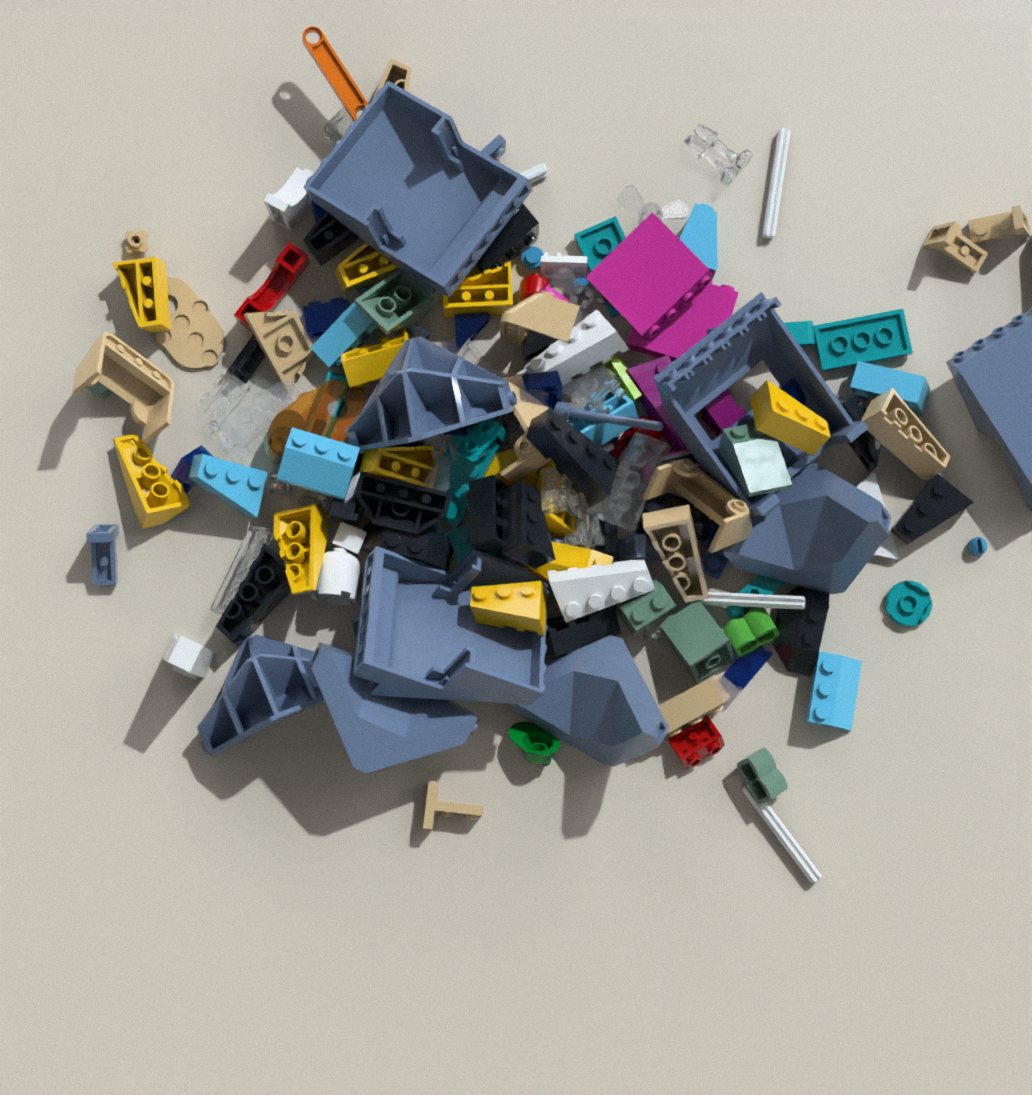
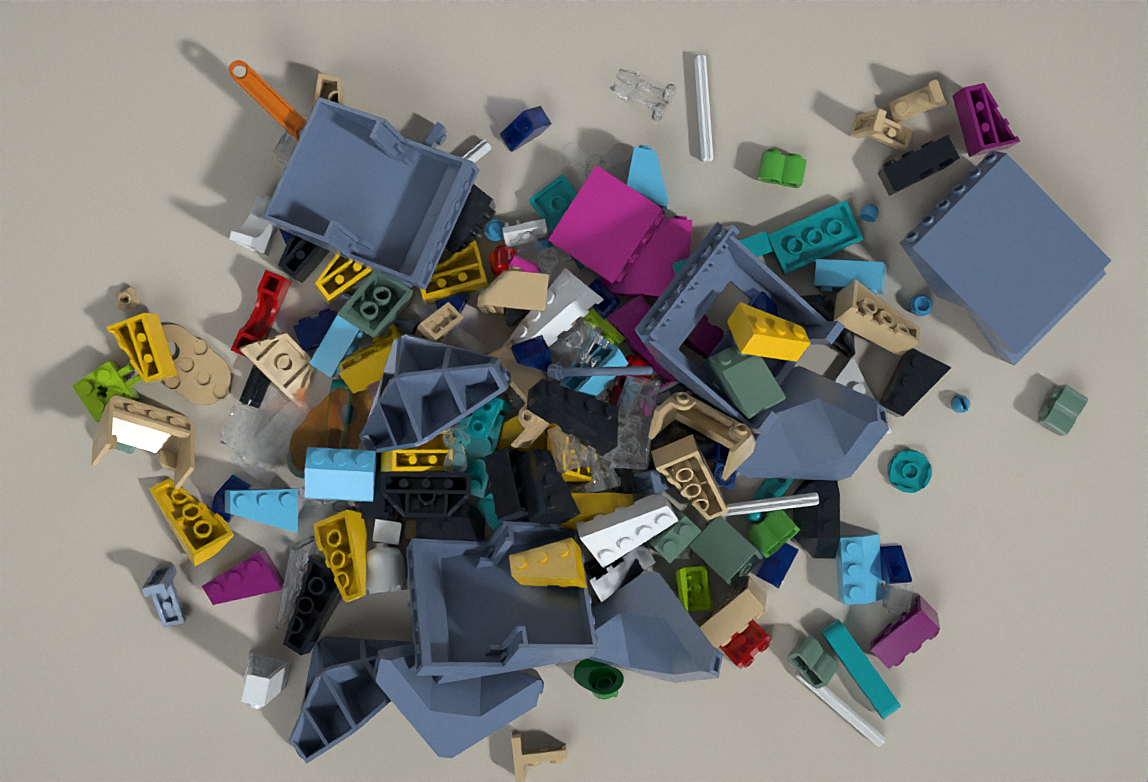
camera: 10 degrees left, 5 degrees up
none -> lime hinge [72,361,143,422]
none -> magenta wedge [202,549,287,605]
none -> tan bracket [417,302,464,343]
none -> clear blue slope [500,106,552,152]
none -> clear blue slope [589,278,621,320]
none -> lime bracket [675,565,714,612]
none -> bright green brick [757,149,807,188]
none -> teal beam [820,619,901,720]
none -> dark azure hinge [859,204,878,222]
none -> magenta wedge [870,594,940,669]
none -> black wedge [878,135,960,196]
none -> clear blue slope [880,545,912,584]
none -> clear brick [882,580,913,615]
none -> dark azure plate [910,295,932,316]

